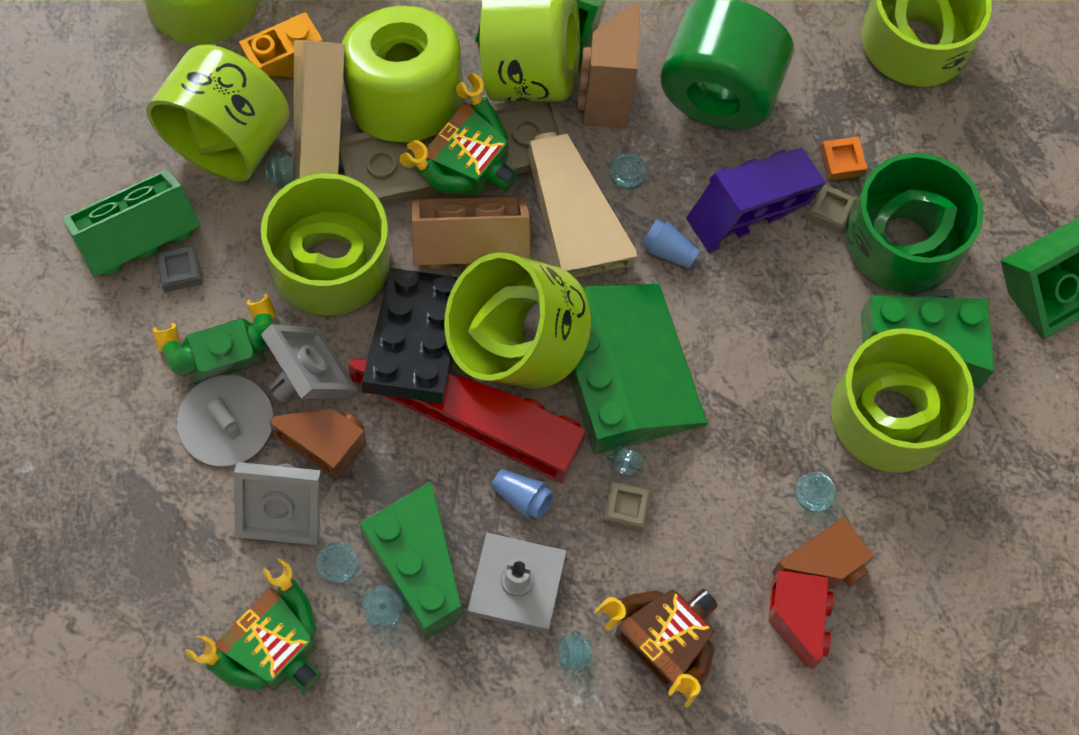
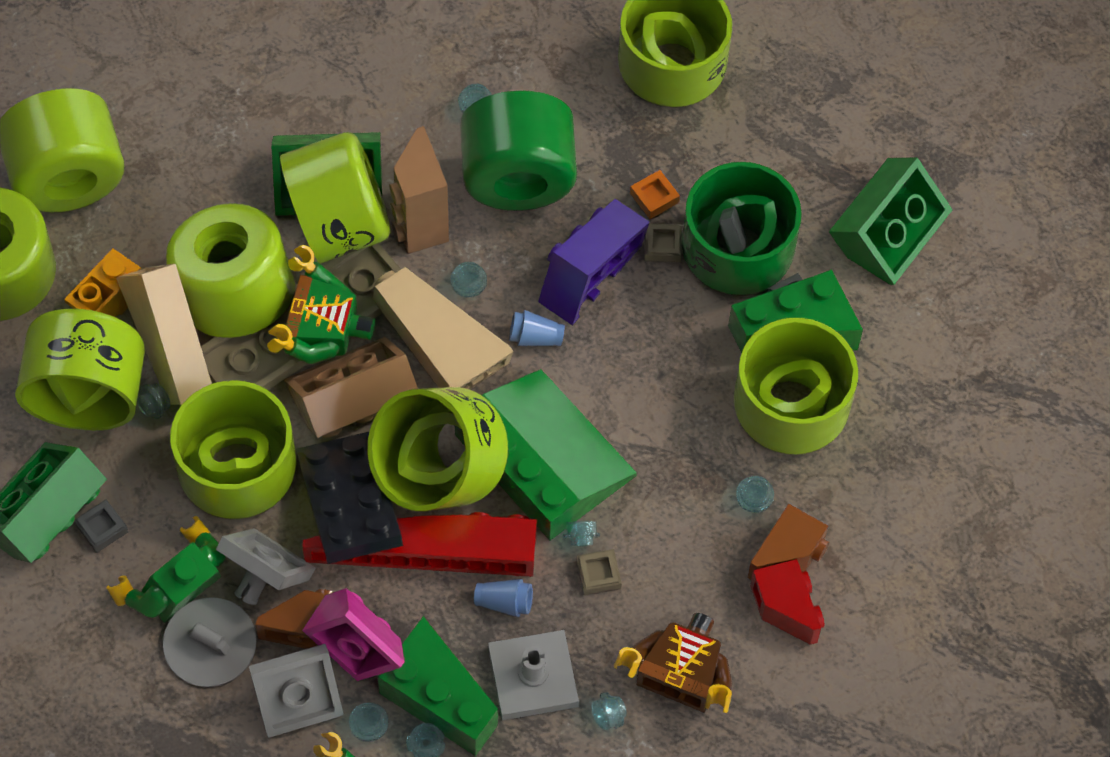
camera: 20 degrees left, 5 degrees down
none -> dark pink slope [302,588,405,681]
none -> dark grey tile [719,206,747,254]

